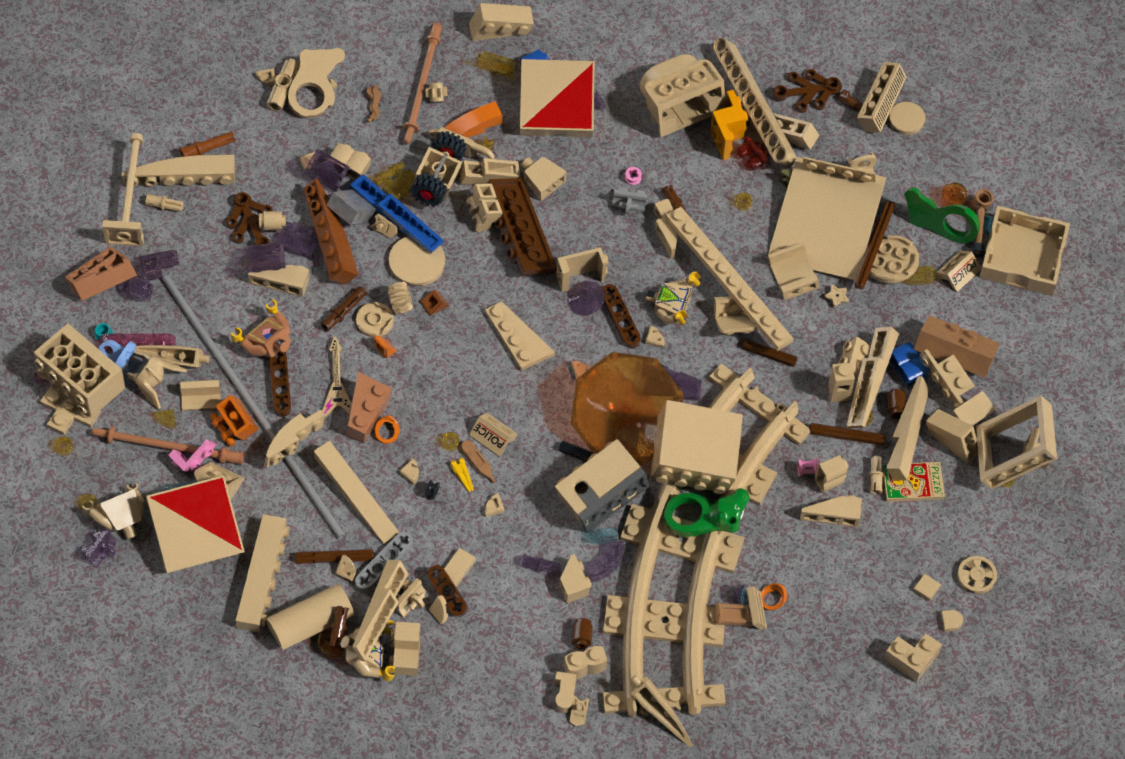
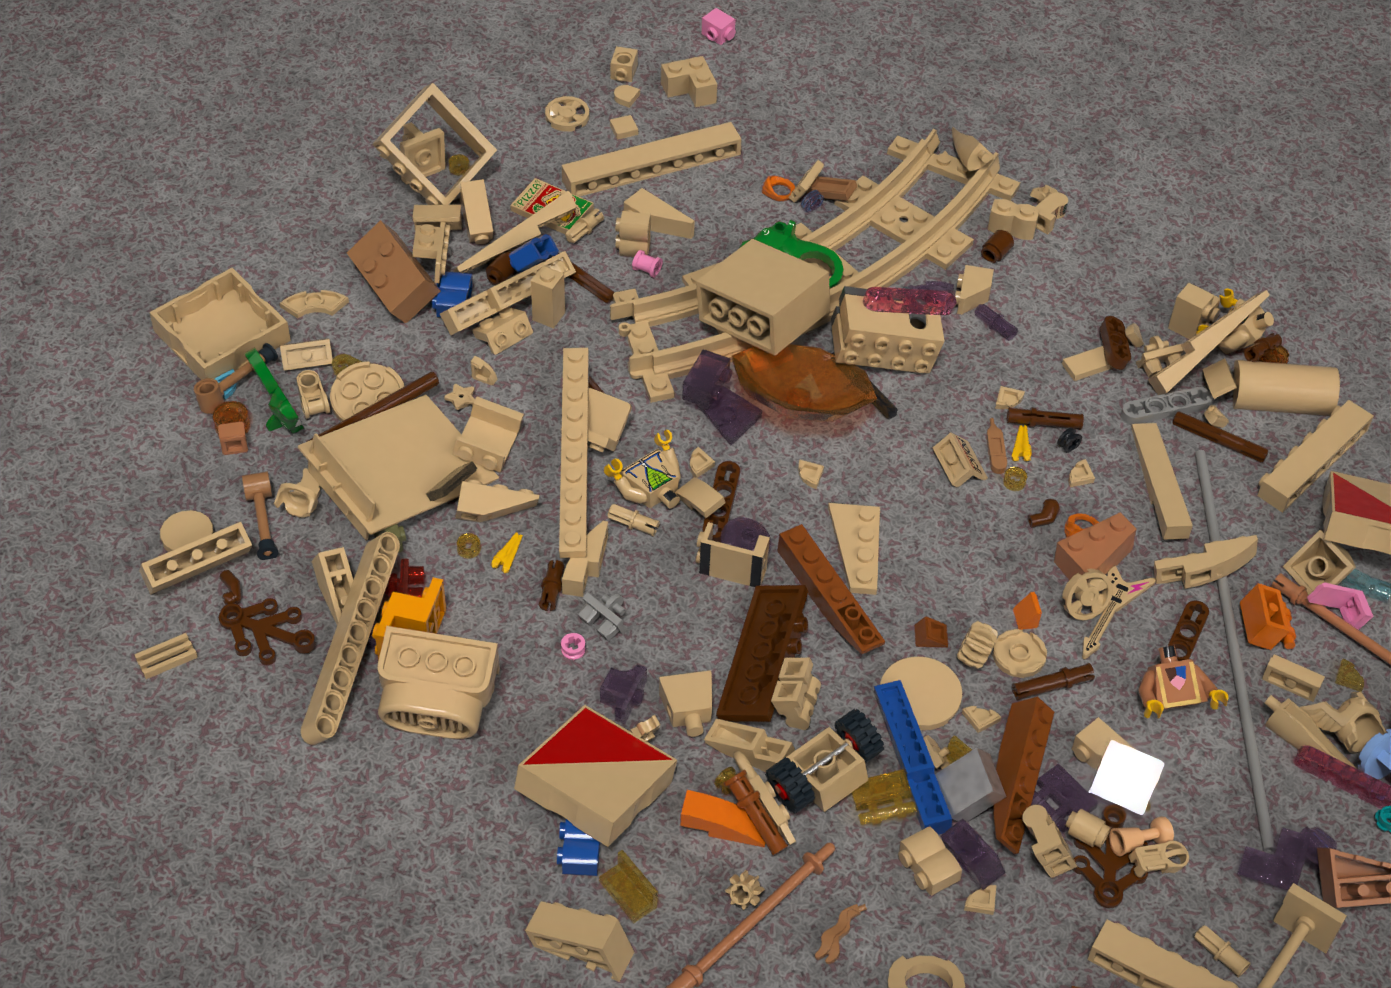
camera: 145 degrees left, 10 degrees down
none -> tan tile [134,633,198,679]
none -> nougat slope [218,422,248,455]
none -> medium nougat piece [242,471,279,560]
none -> tan tile [280,290,349,318]
none -> tan piece [297,370,330,419]
none -> clear smoke tile [426,461,478,501]
none -> tan slope [455,480,539,522]
none -> tan tile [471,356,498,386]
none -> yellow piece [491,532,523,573]
none -> blue brick [509,234,559,273]
none -> tan brick [562,122,741,197]
none -> clear purple brick [600,664,647,724]
none -> tan axle [607,504,660,537]
none -> tan brick [610,46,638,82]
none -> tan plate [630,715,660,742]
none -> tan slope [675,477,725,518]
none -> clear purple brick [682,349,732,409]
none -> bright pink brick [701,8,736,45]
none -> dark orange pin [723,770,788,856]
none -> dark orange slope [777,524,885,655]
none -> clear pink beam [863,287,957,315]
none -> clear yellow tile [946,735,972,764]
none -> tan tile [962,706,1001,733]
none -> reddish brown pin [1007,407,1084,430]
none -> tan legs [1023,805,1077,878]
none -> reddish brown arm [1028,499,1060,528]
none -> tan piece [1062,568,1113,621]
none -> light nougat piece [1109,816,1174,857]
none -> tan piece [1129,841,1189,877]
none -> tan slope [1203,358,1237,399]

